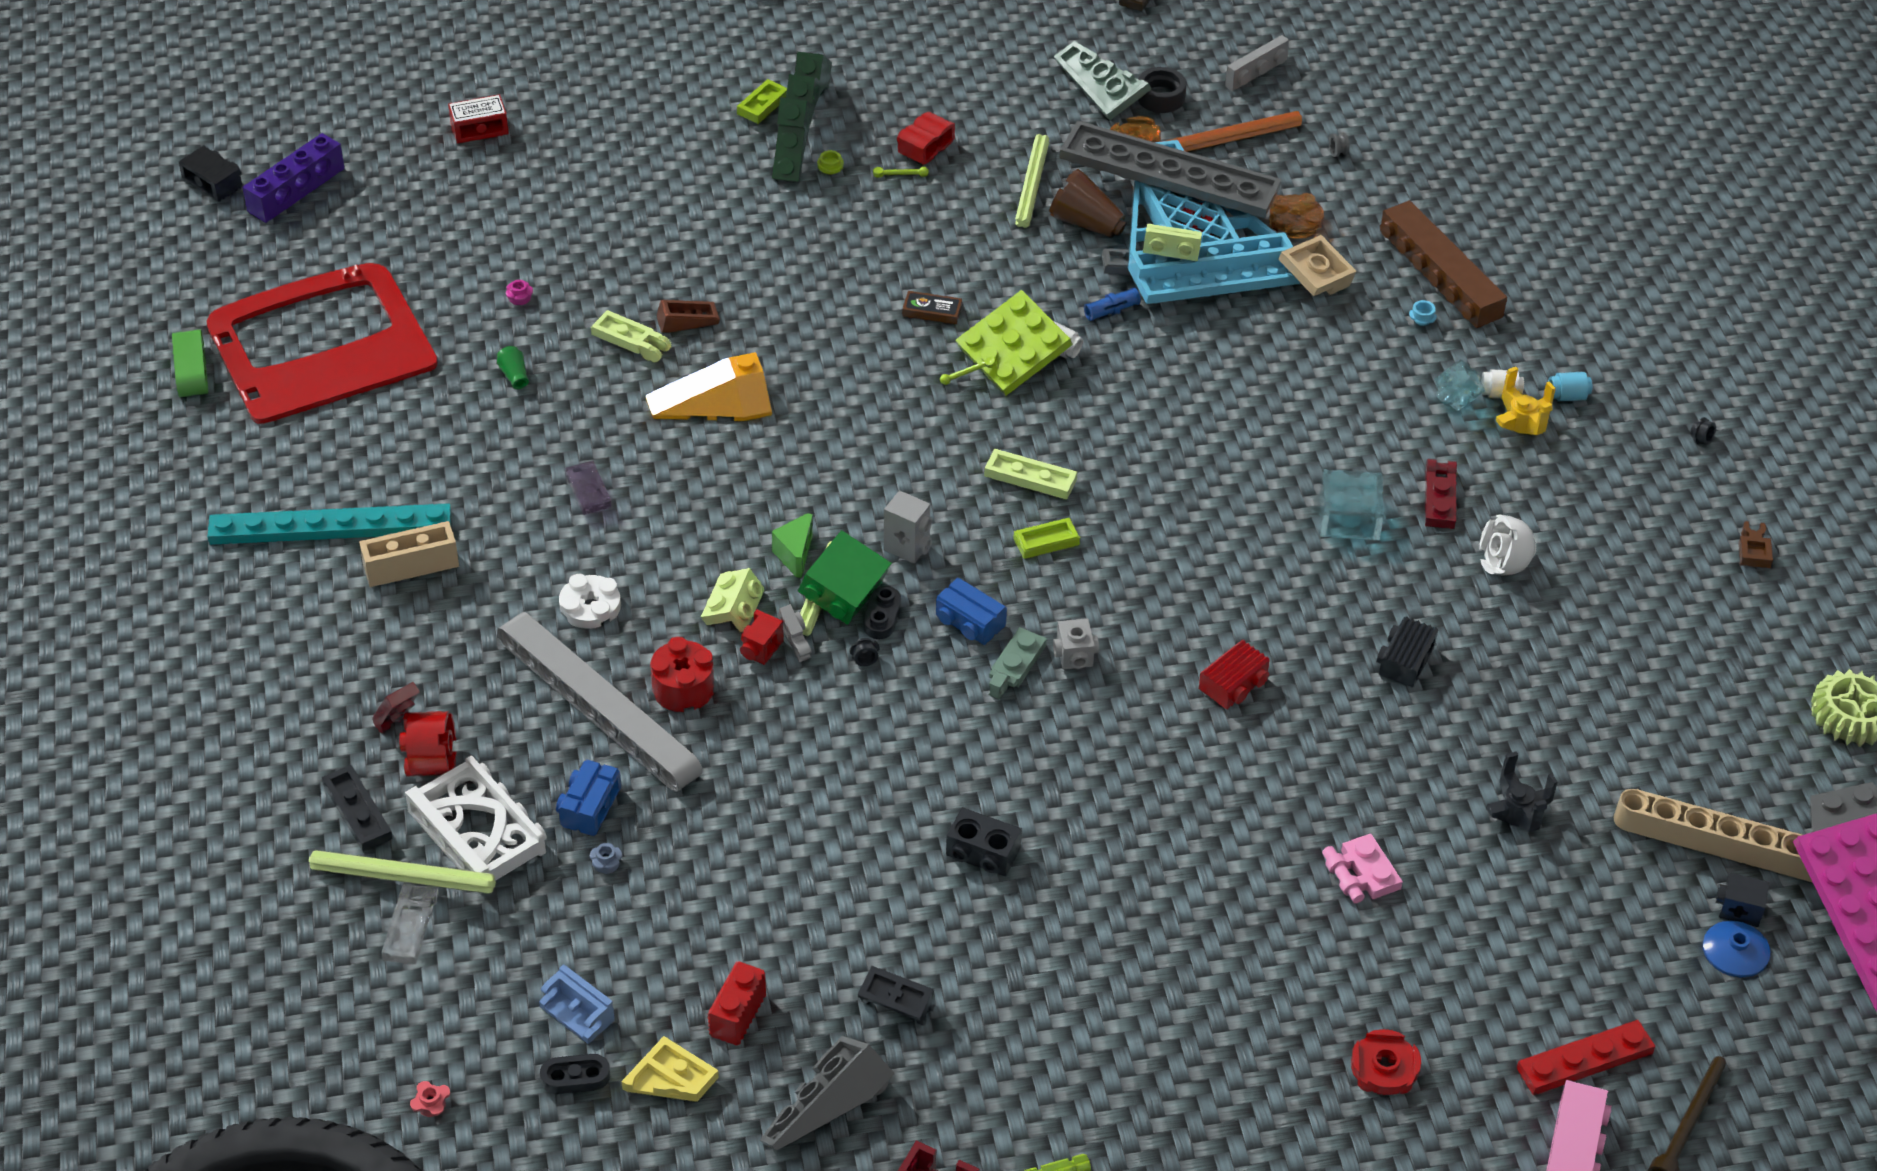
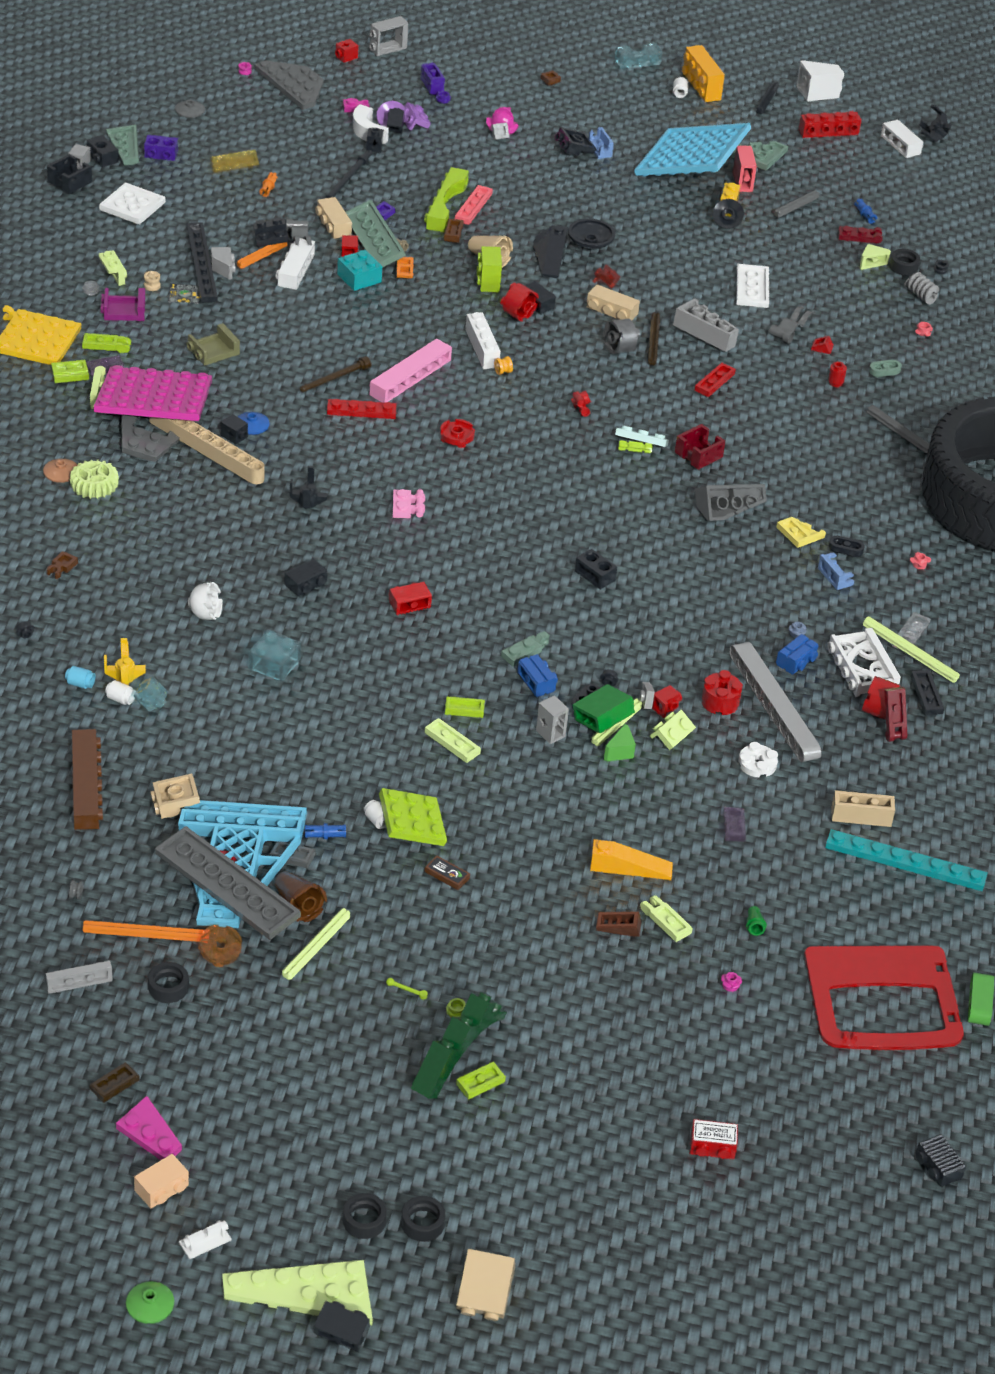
camera: 160 degrees left, 5 degrees down
dark purple brick [242,133,345,223] -> none
red brick [707,961,766,1046] -> none
black hinge [858,965,936,1026] -> none
red brick [897,112,955,164] -> none
lime hinge [940,356,996,385] -> none
light grey brick [1053,618,1099,669] -> none
wing [1054,41,1151,120] -> none
yellowish green bracket [1143,224,1202,261] -> none
clear orange plate [1269,193,1324,238] -> none
medium azure plate [1409,300,1437,326] -> none
dark red plate [1425,459,1457,529] -> none

